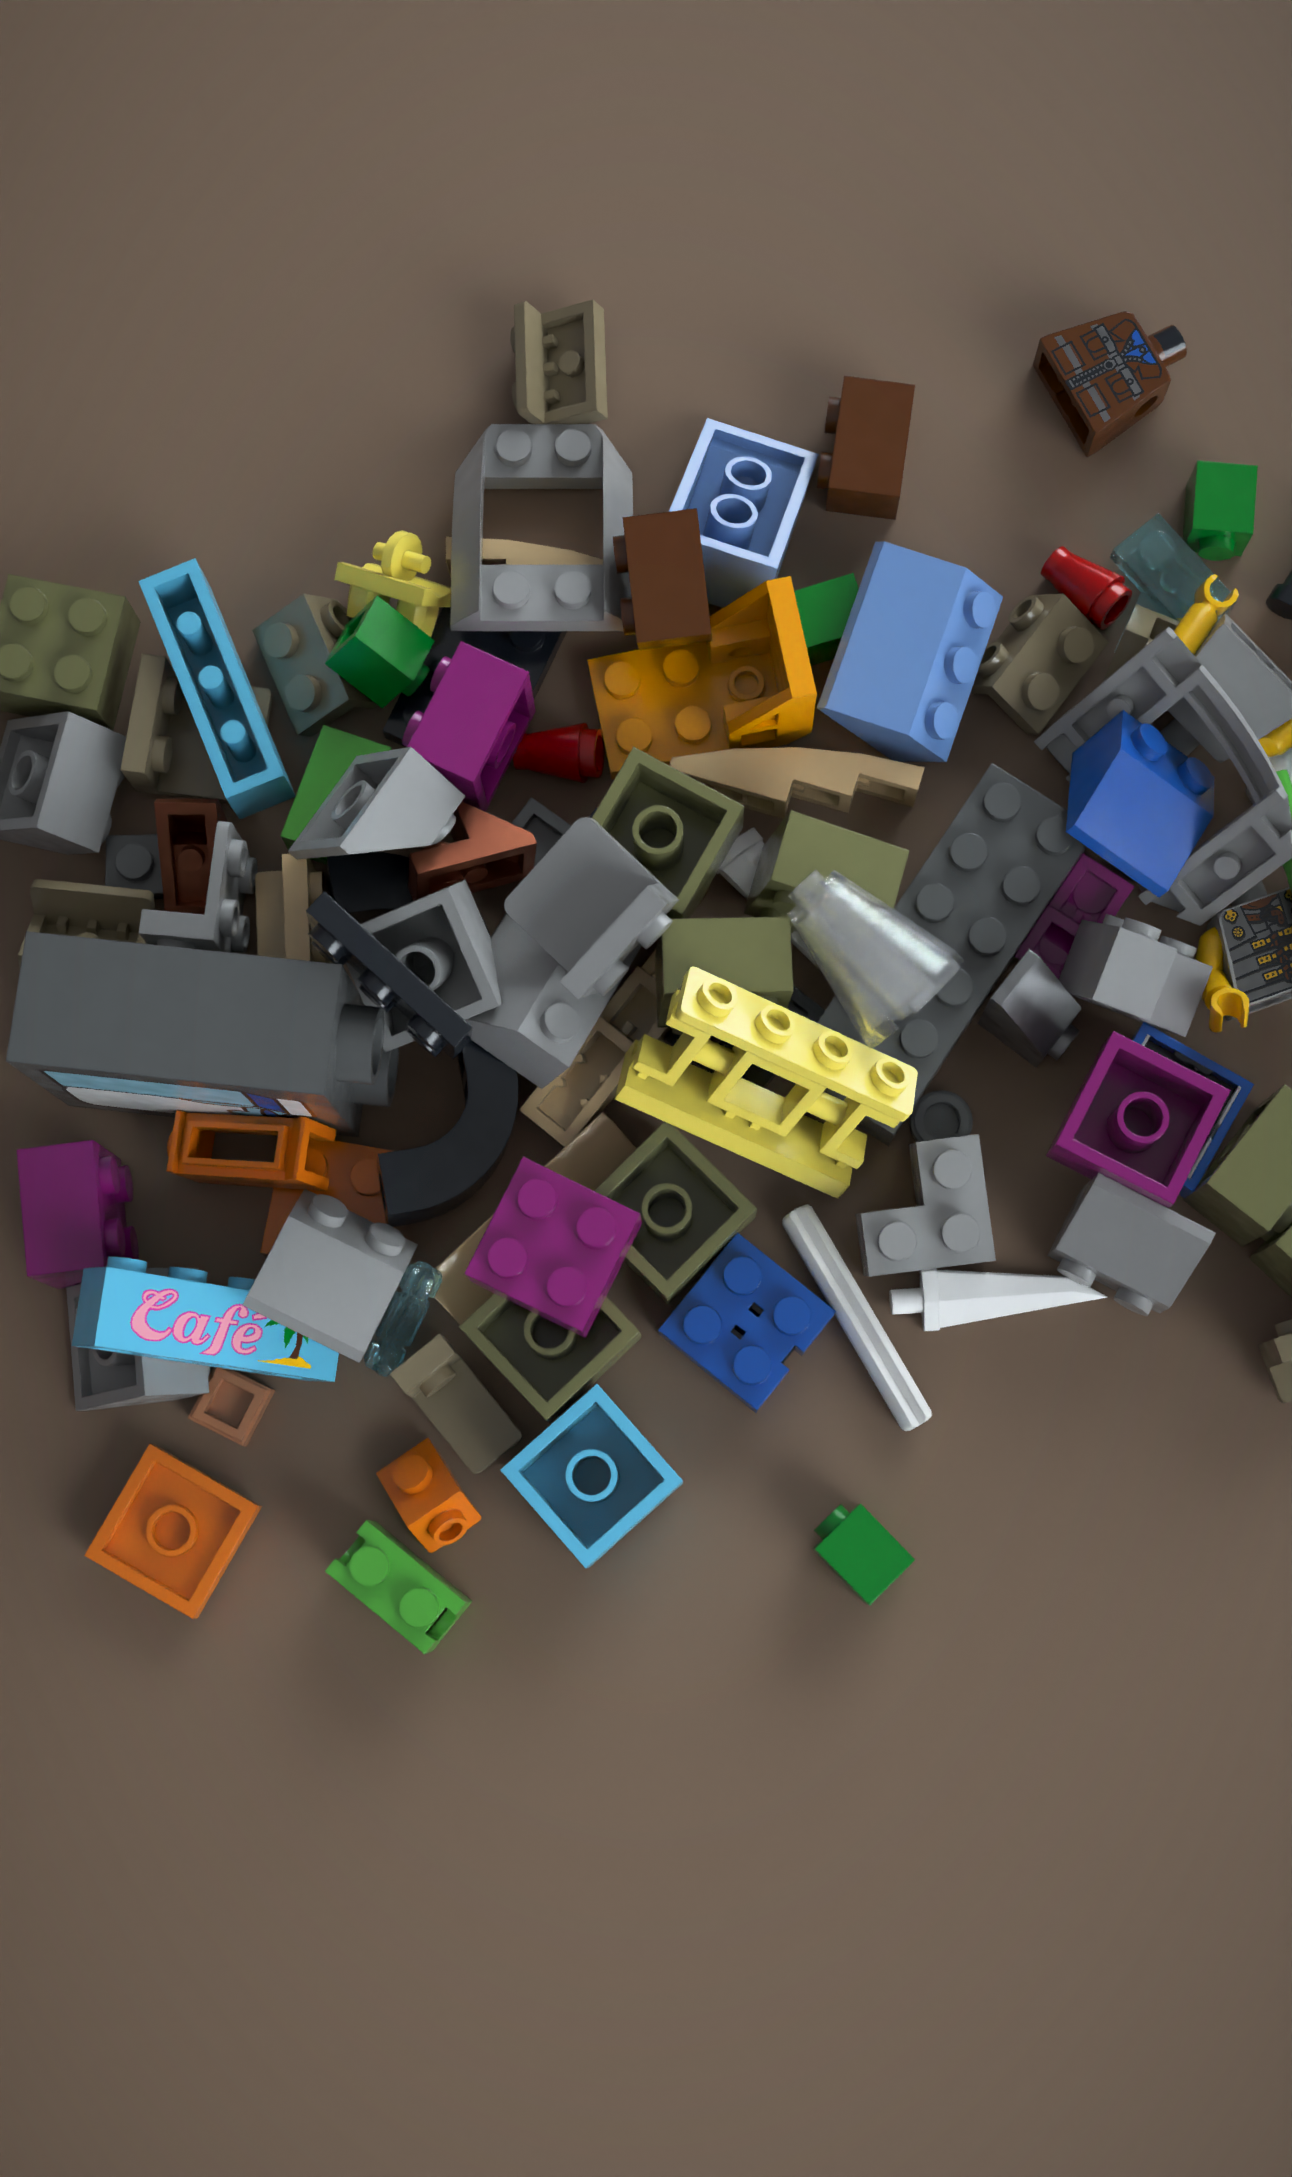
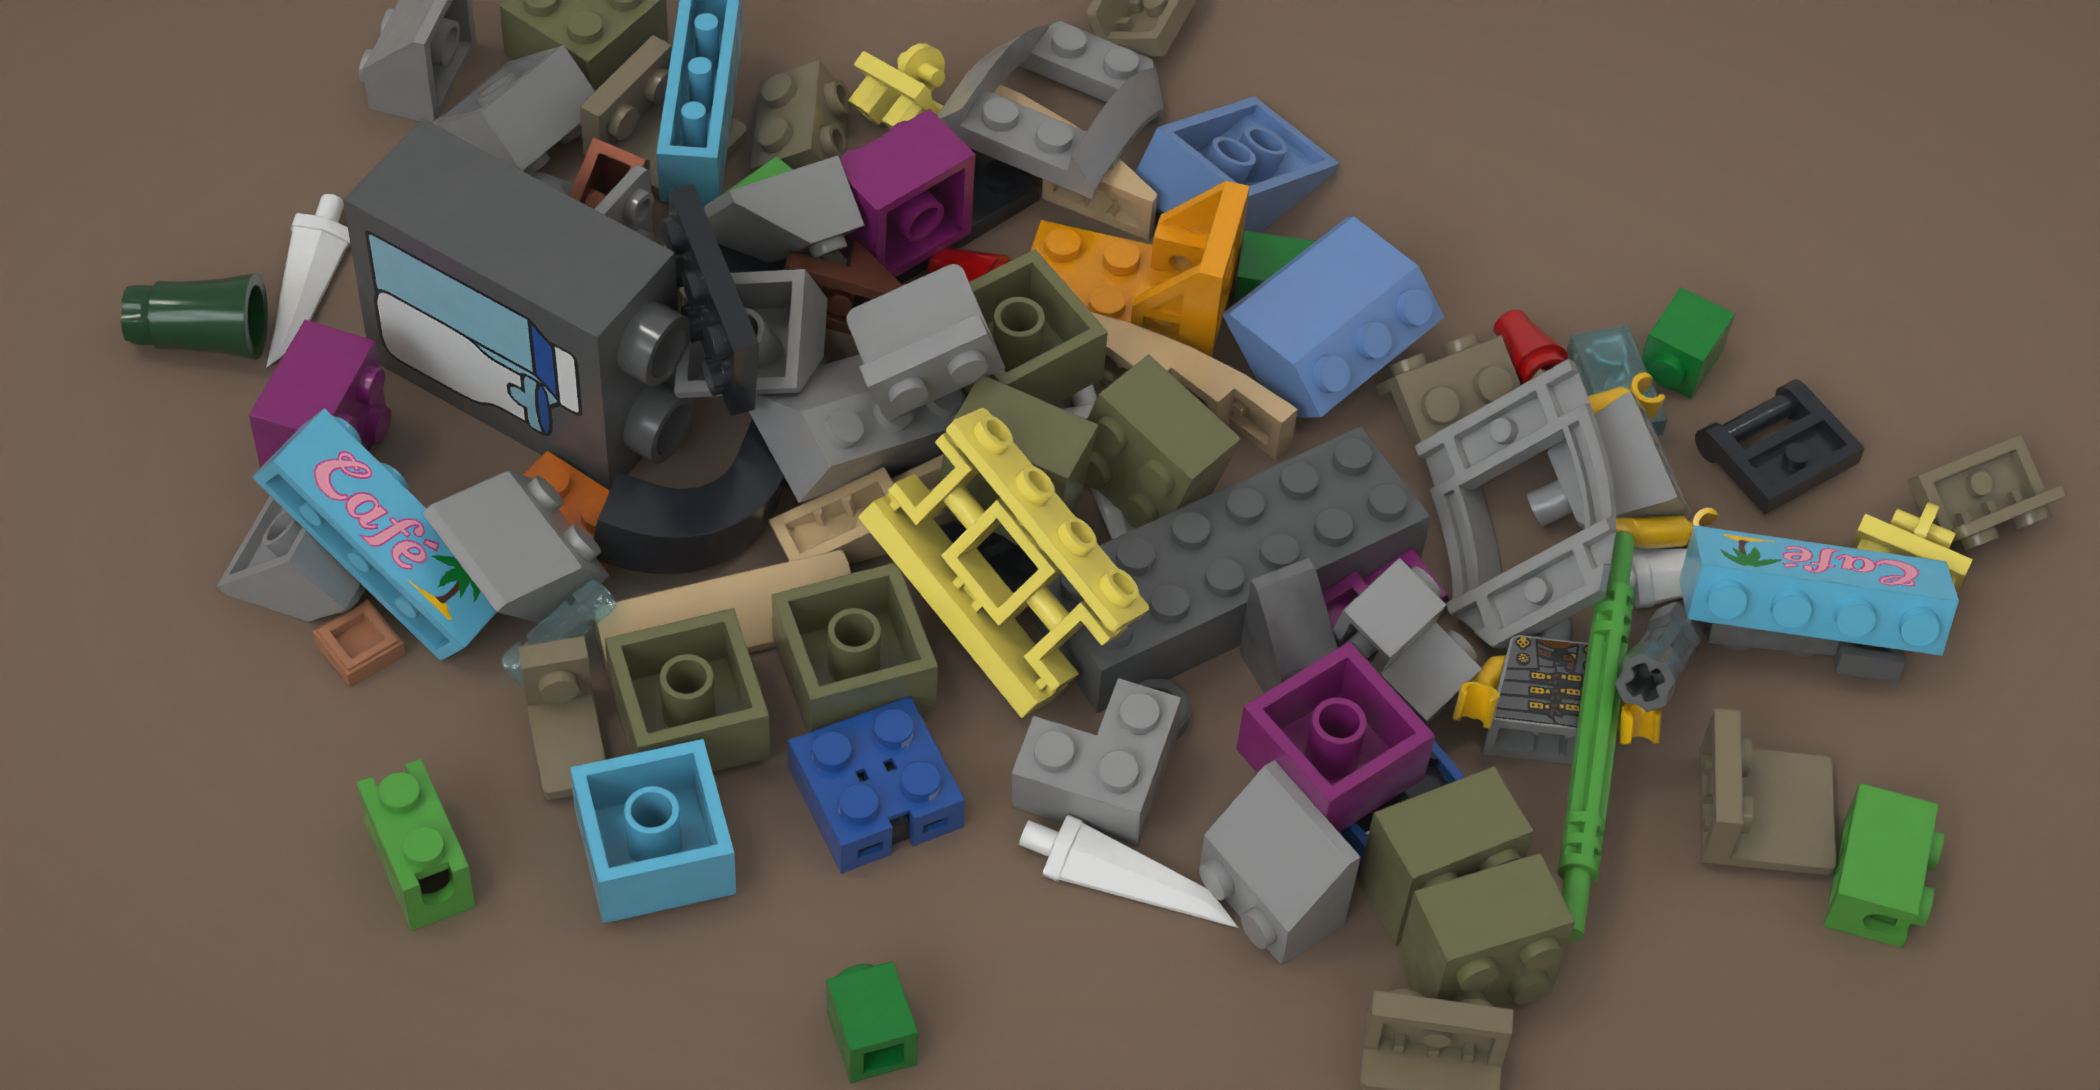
camera: 15 degrees right, 25 degrees down
orange plate [84,1444,262,1619] -> none
orange window [166,1110,336,1191] -> none
green brick [325,595,435,708] -> none
orange bracket [376,1438,481,1553] -> none
magenta brick [464,1157,642,1338] -> none
reddish brown brick [613,508,712,650] -> none
white axle [782,1204,932,1431] -> none
clear cone [787,869,964,1049] -> none
reddish brown brick [817,376,915,520] -> none
reddish brown torso [1033,311,1187,457] -> none
blue slope [1066,710,1215,898] -> none

